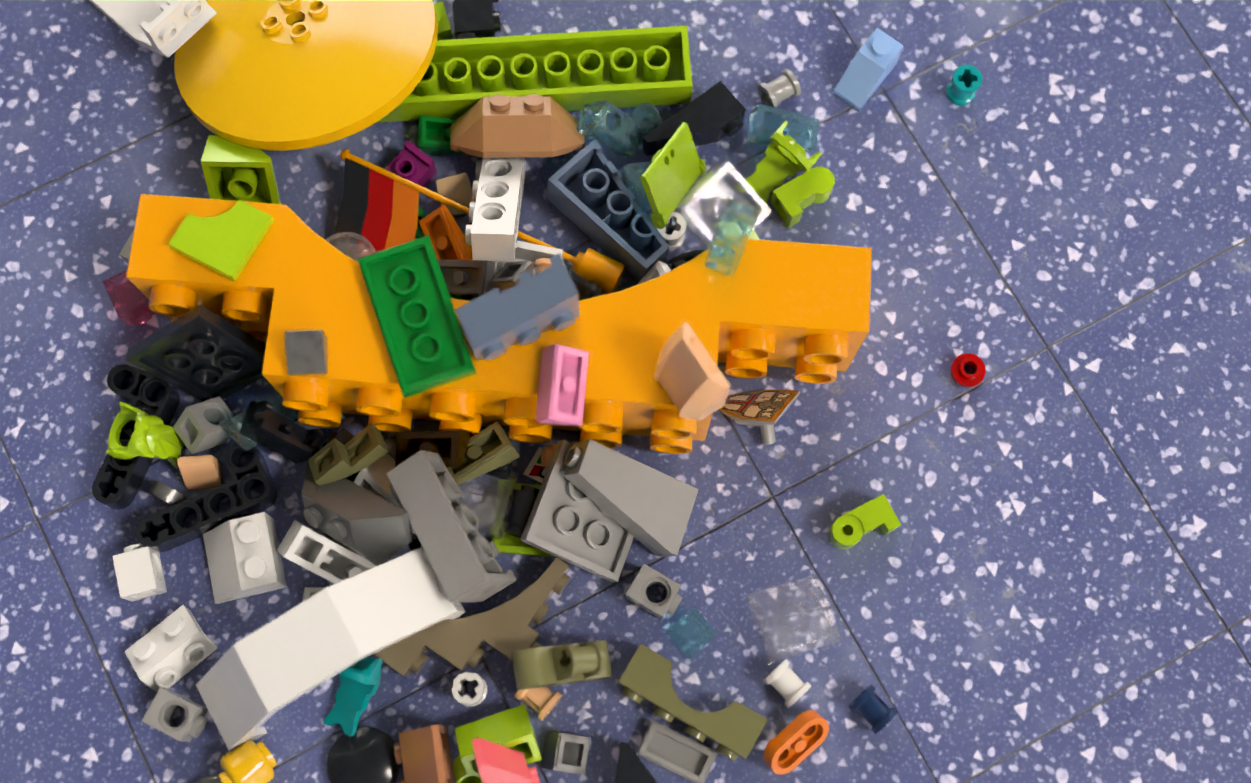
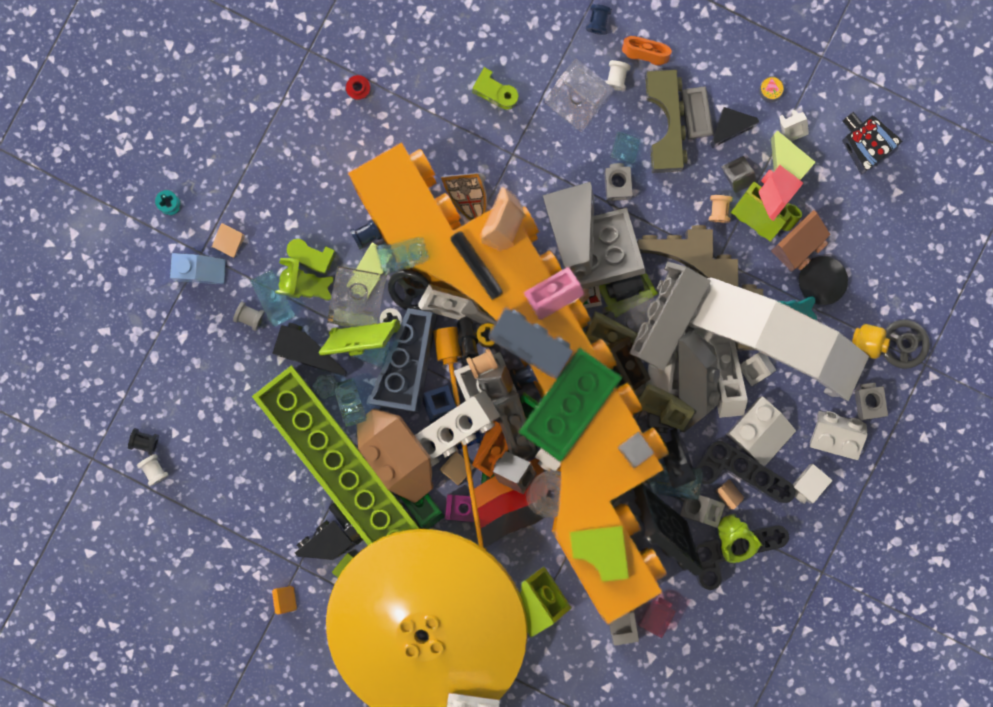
camera: 125 degrees left, 10 degrees up
flat silver tile [149,480,187,505] -> none
white bush [452,672,488,707] -> none
olive beam [512,640,613,690] -> none
none -> light nougat slope [212,223,245,258]
none -> dark blue brick [422,385,456,423]
none -> black axle [450,231,503,300]
none -> dark grey brick [493,451,537,494]

